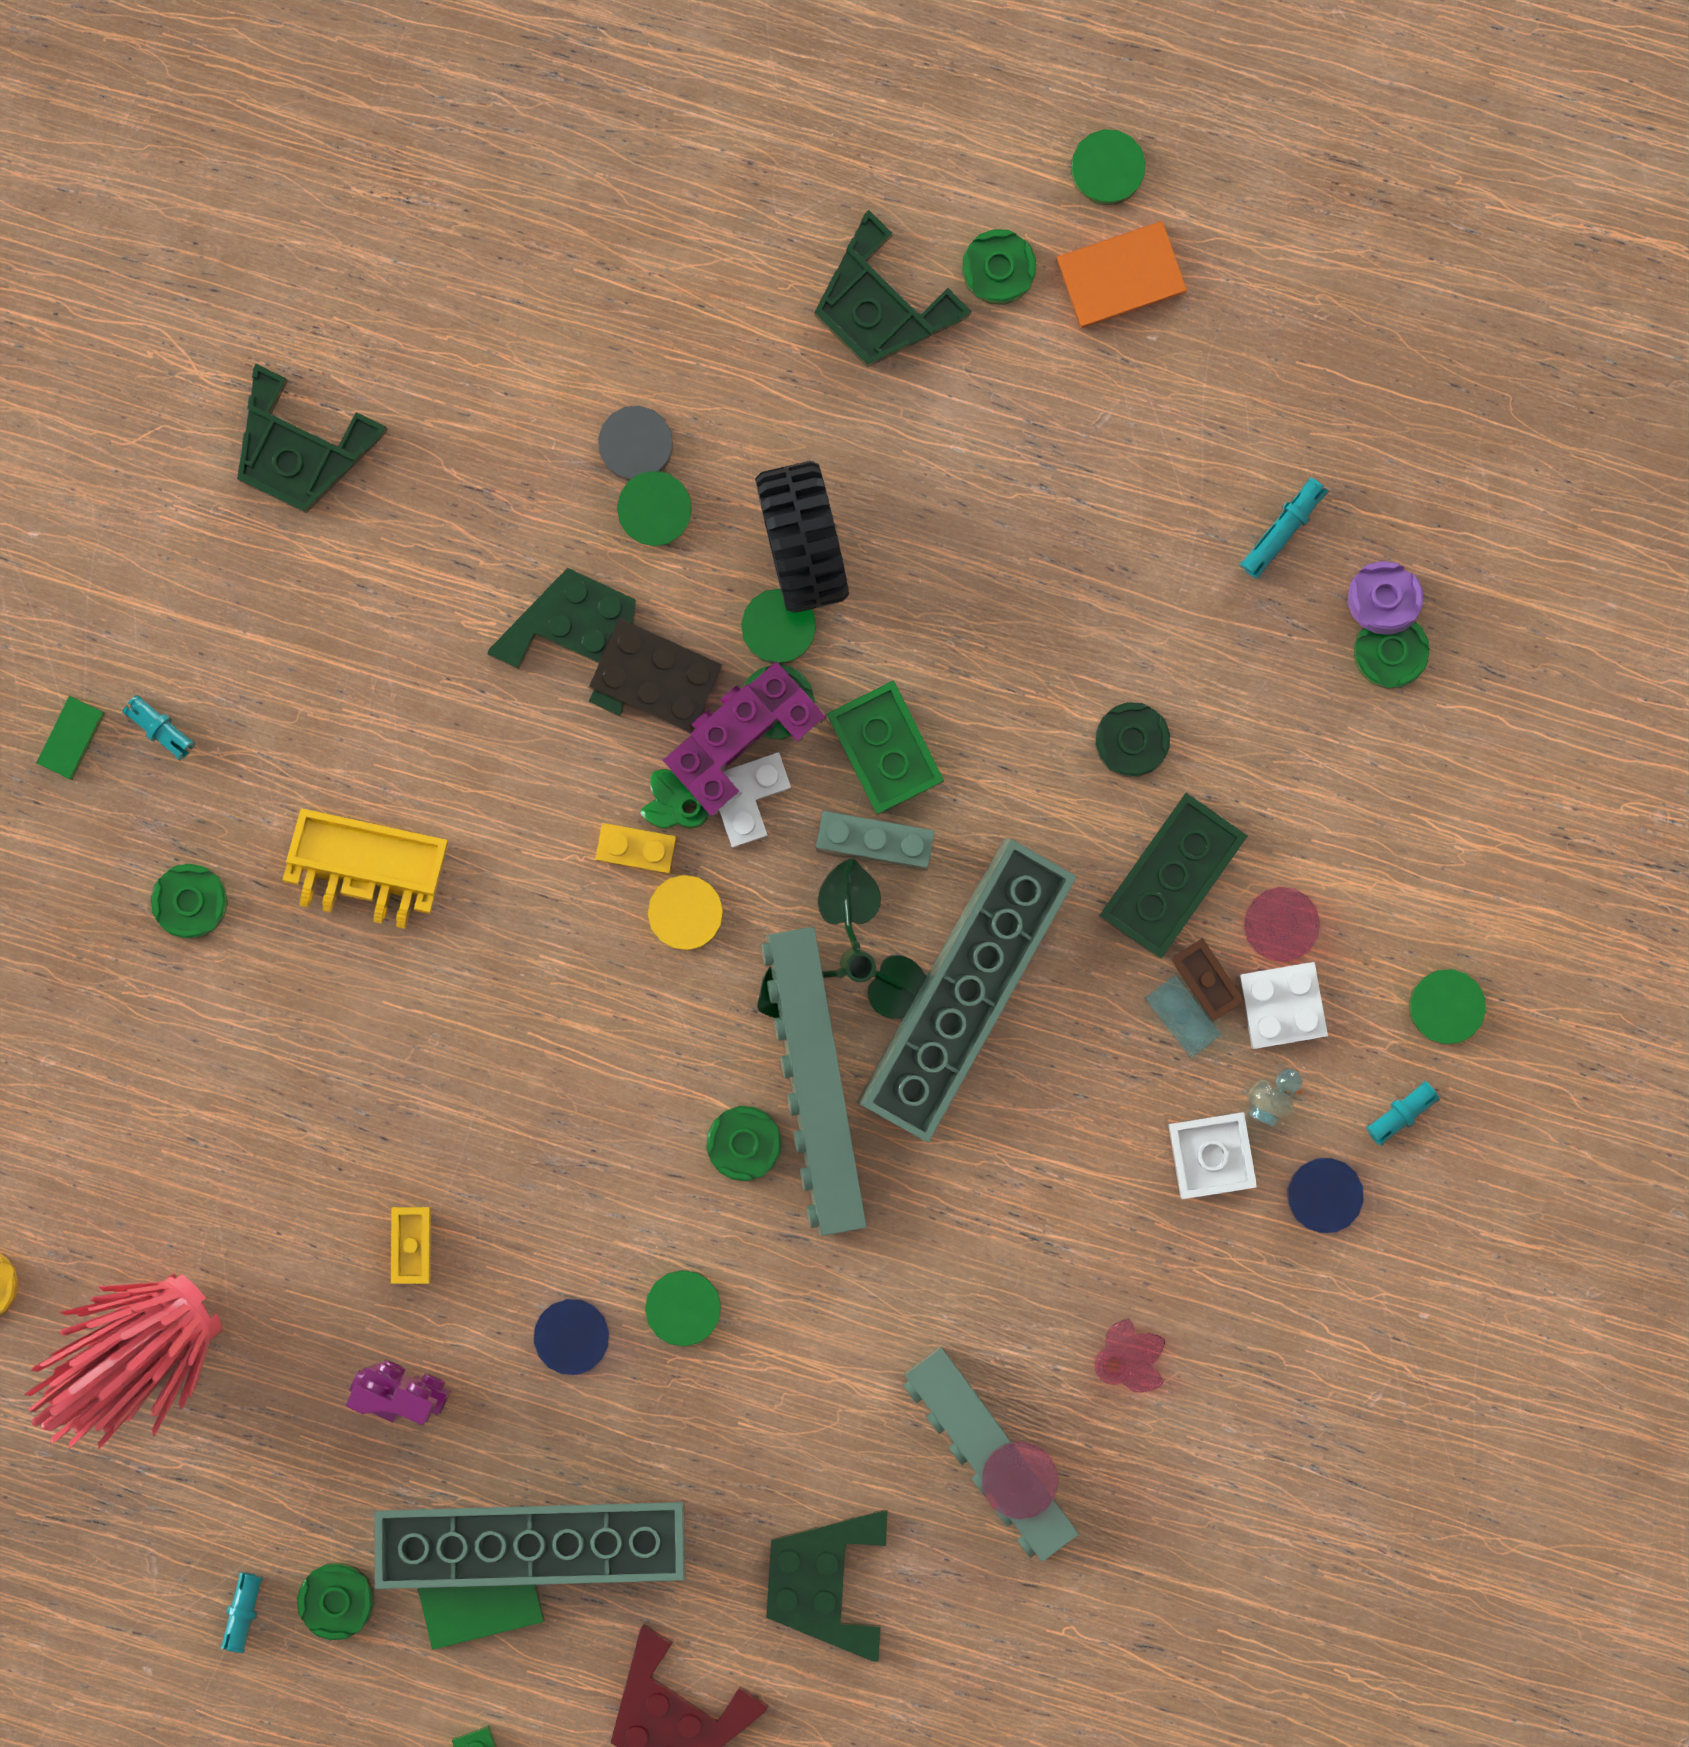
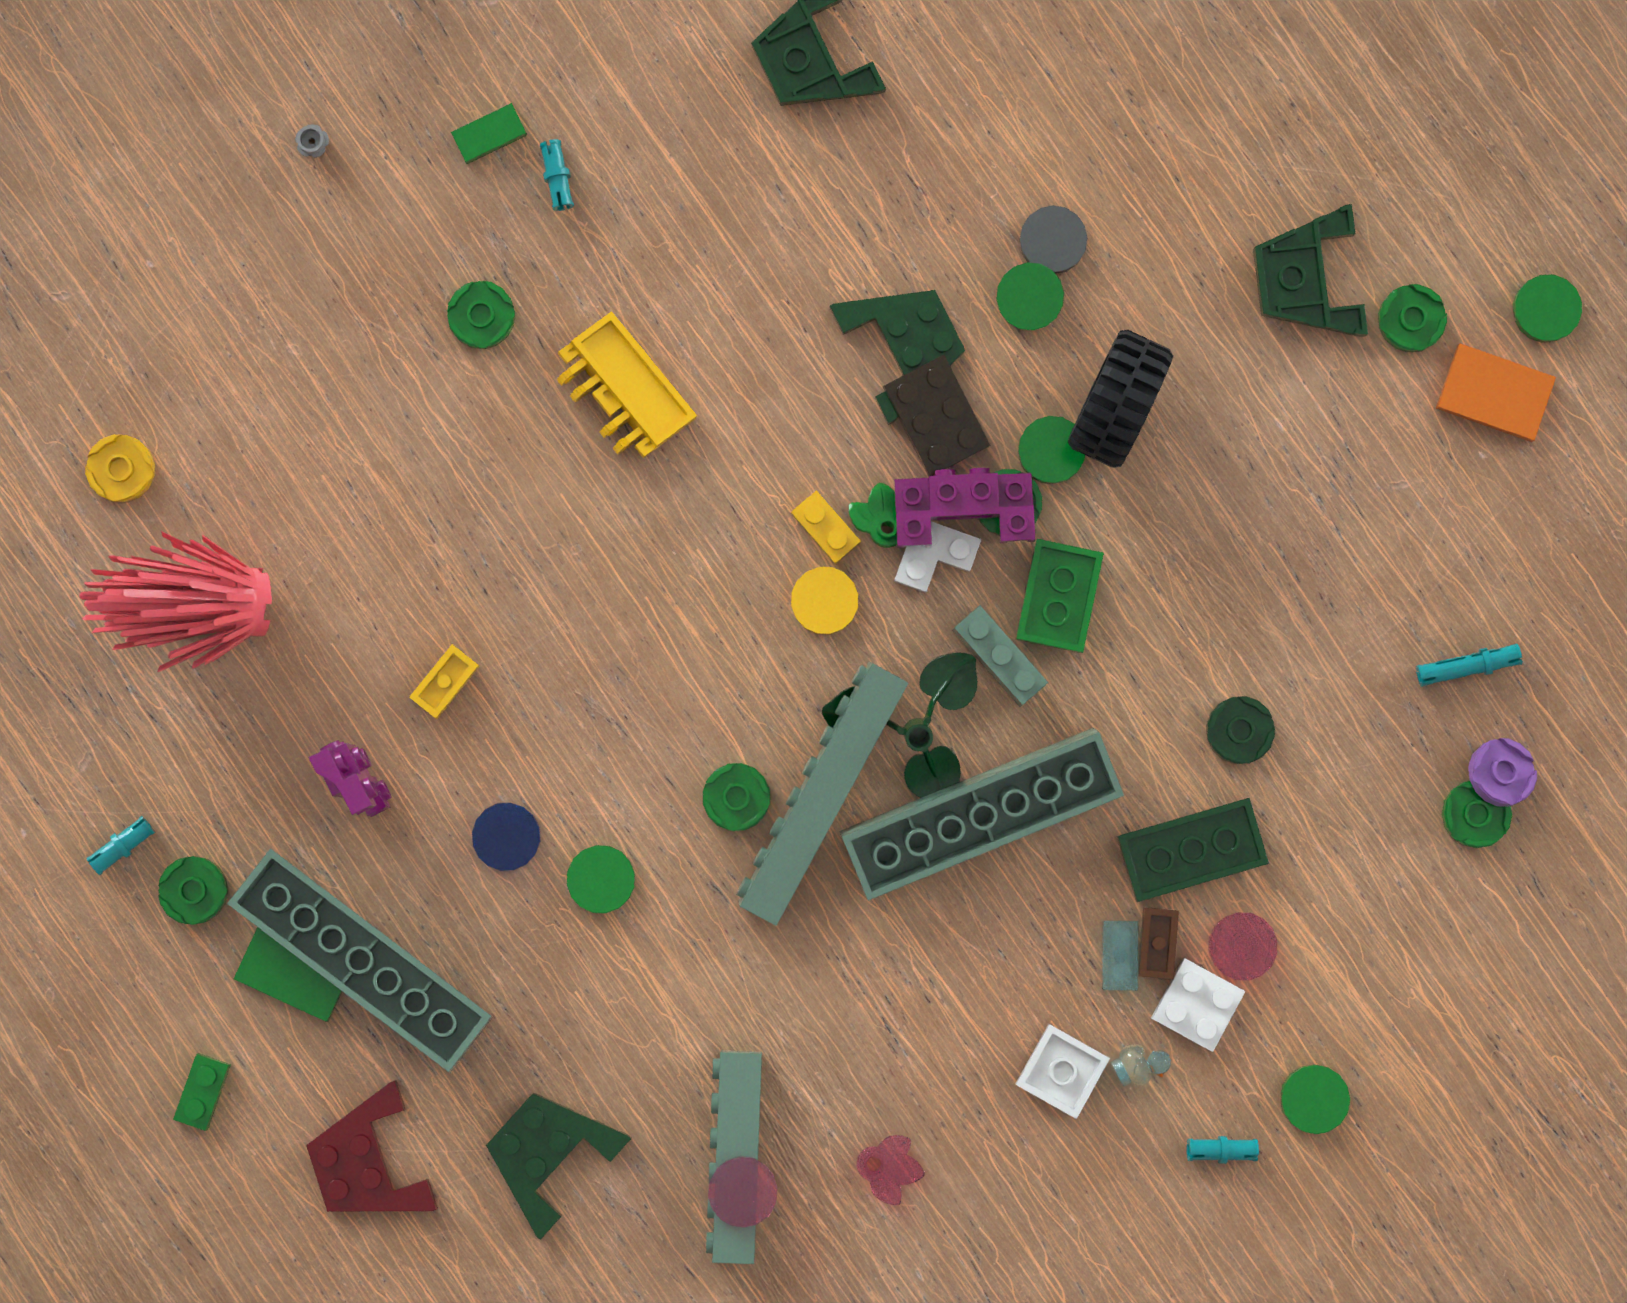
camera: 30 degrees right, 0 degrees up
clear blue tile [1287,1158,1364,1233] -> none

